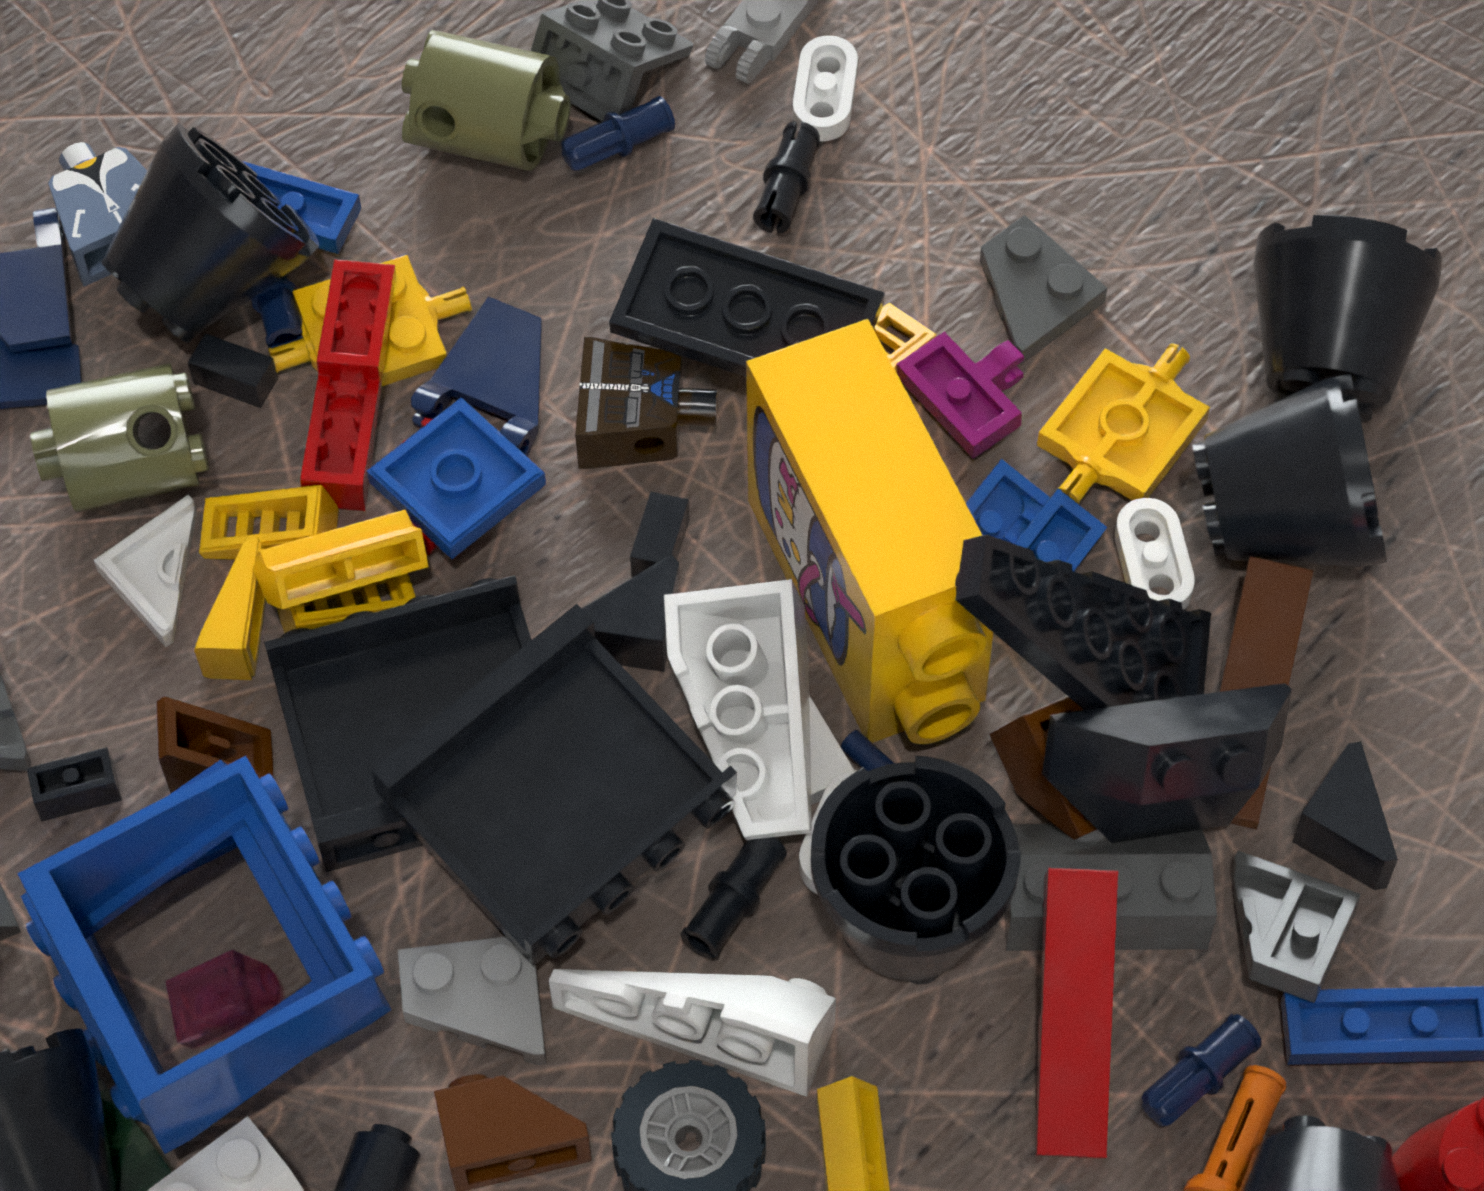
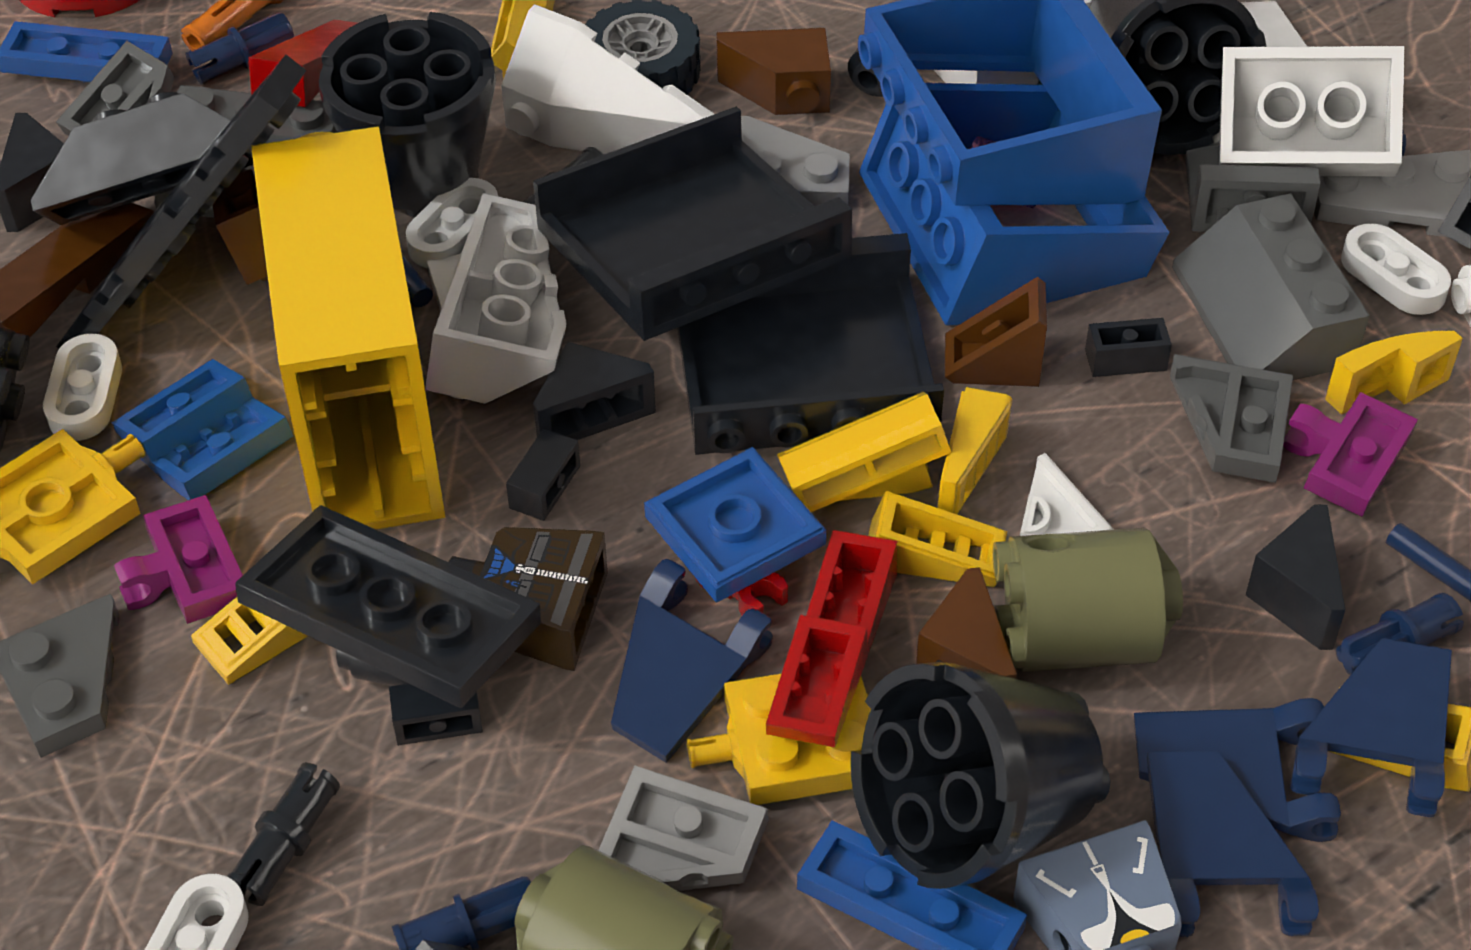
camera: 170 degrees left, 10 degrees down
none -> light grey wing [599,766,769,891]
none -> reddish brown slope [916,567,1017,679]

